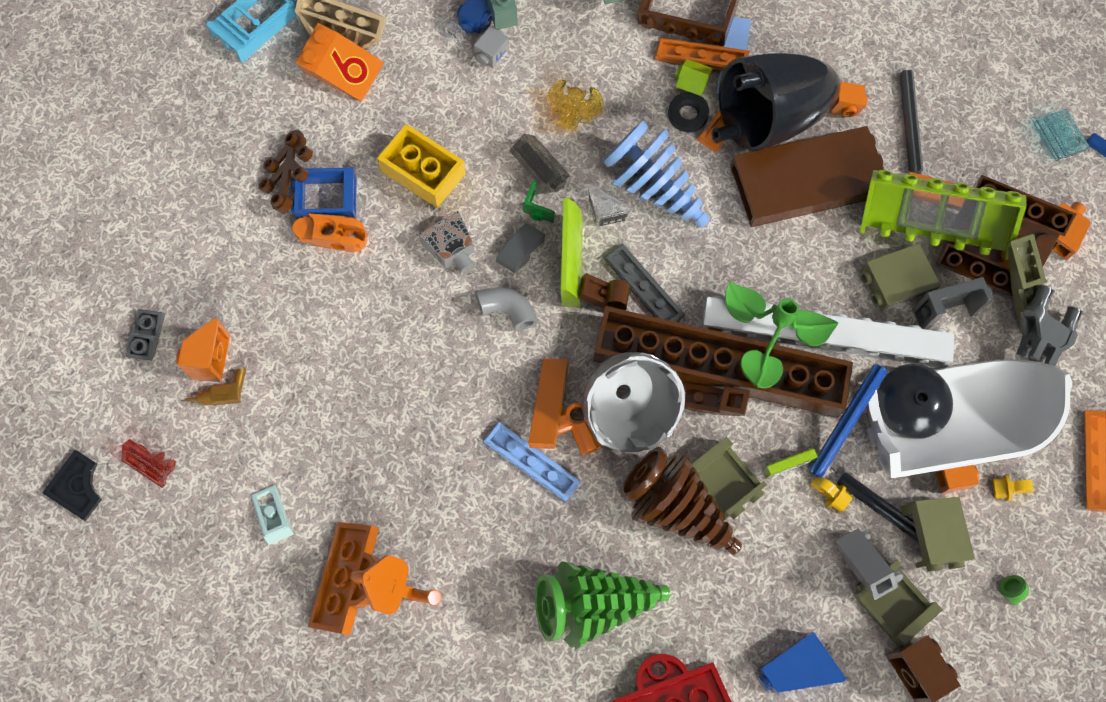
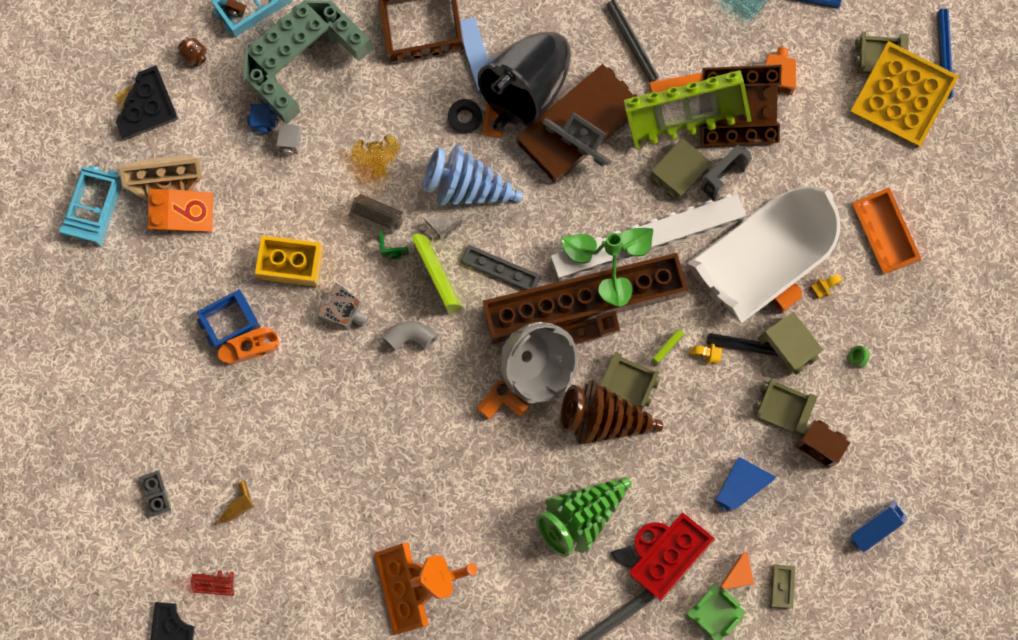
camera: 25 degrees left, 5 degrees up
orange slope [176,319,230,382] -> none
light aqua slope [251,485,294,545] -> none
reddish brown plant [259,130,313,214] -> none
light blue tile [483,422,581,503] -> none
dark grey slope [496,223,545,273] -> none
orange tile [528,358,569,449] -> none
reddish brown plate [578,273,630,310] -> none
orange tile [655,38,750,71] -> none
lime brick [674,59,713,96] -> none
blue axle [809,364,887,478] -> none
orange brick [830,82,868,117] -> none
light grey brick [836,528,903,600] -> none
black dish [877,364,953,439] -> none
olive slope [1008,234,1047,333] -> none
dark grey connector [1016,285,1084,367] -> none
none -> dark grey bracket [542,113,612,167]
none -> black tile [611,545,637,567]

